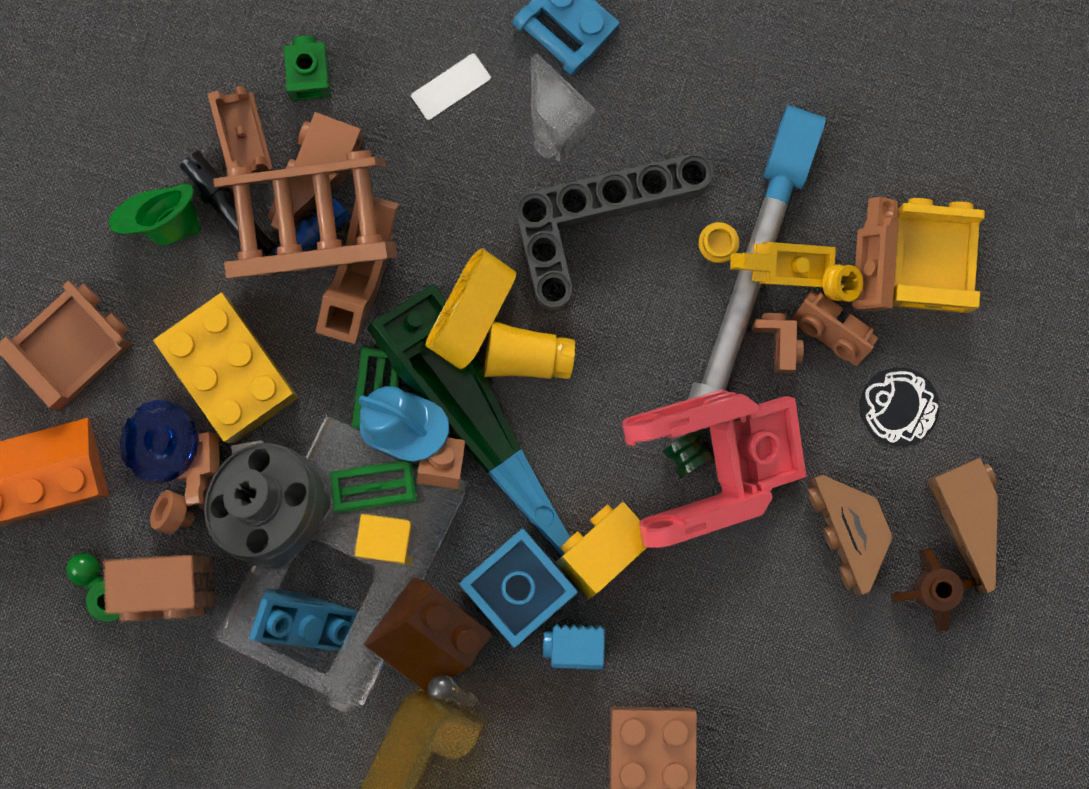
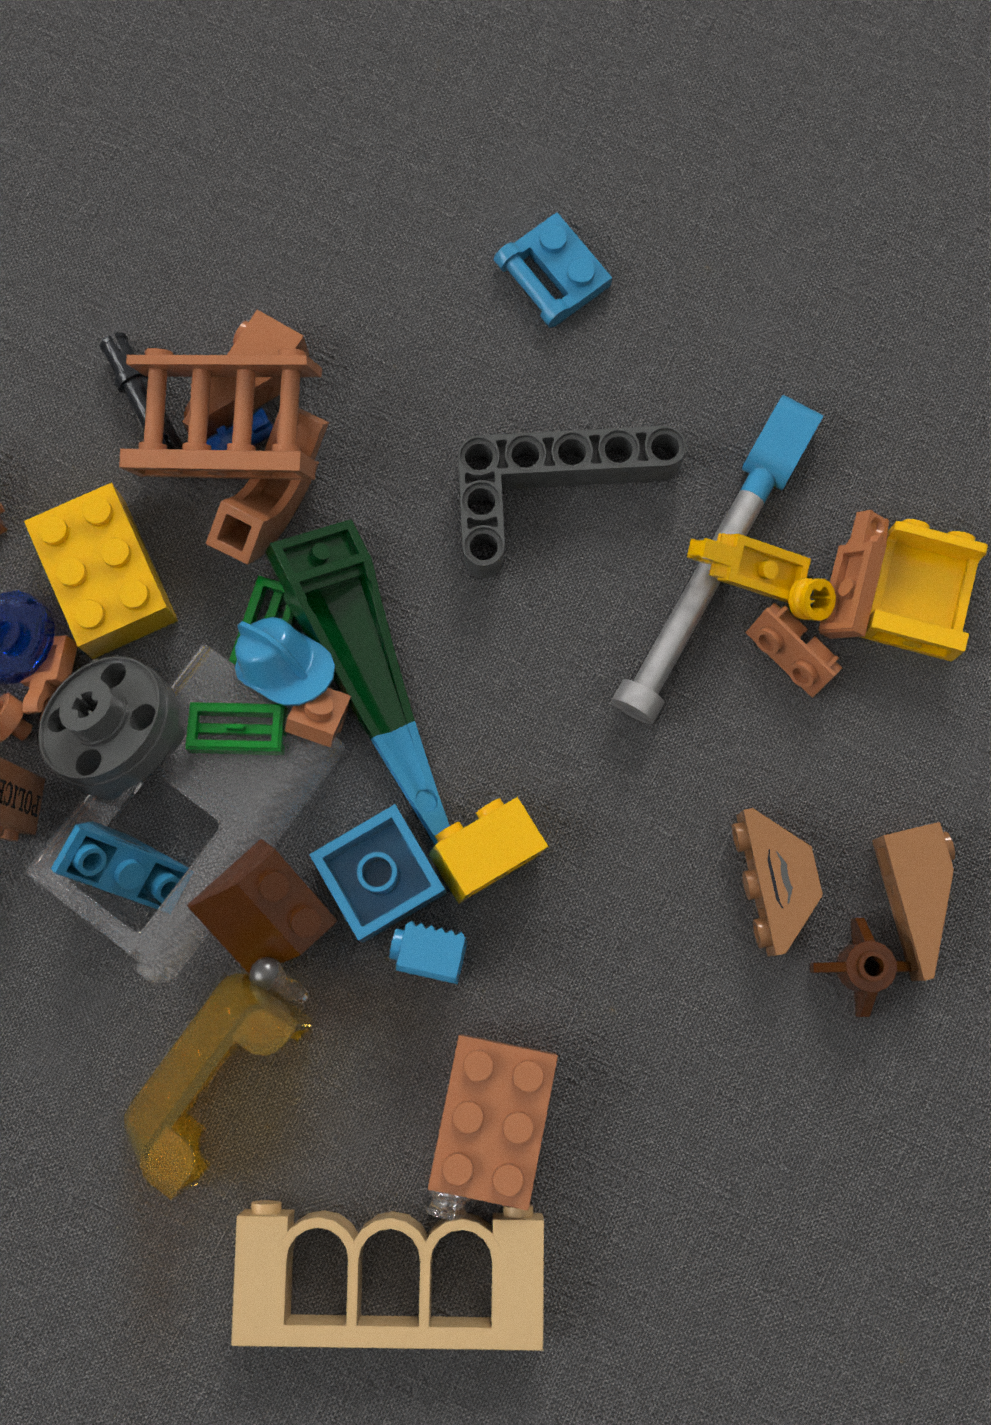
camera: 15 degrees right, 5 degrees down
green piece [108,184,201,246] -> none
nougat hinge [207,86,274,173] -> none
green brick [283,36,332,102] -> none
yellow panel [355,514,413,566] -> none
white sticker [411,53,491,120] -> none
yellow beam [425,248,516,369] -> none
yellow plant [484,321,575,379] -> none
clear slope [531,53,596,163] -> none
coral plate [622,390,807,548] -> none
dark green wheel [662,430,714,478] -> none
yellow plate [698,222,739,263] -> none
nougat bracket [751,313,804,374] -> none
black sticker [860,367,939,446] -> none

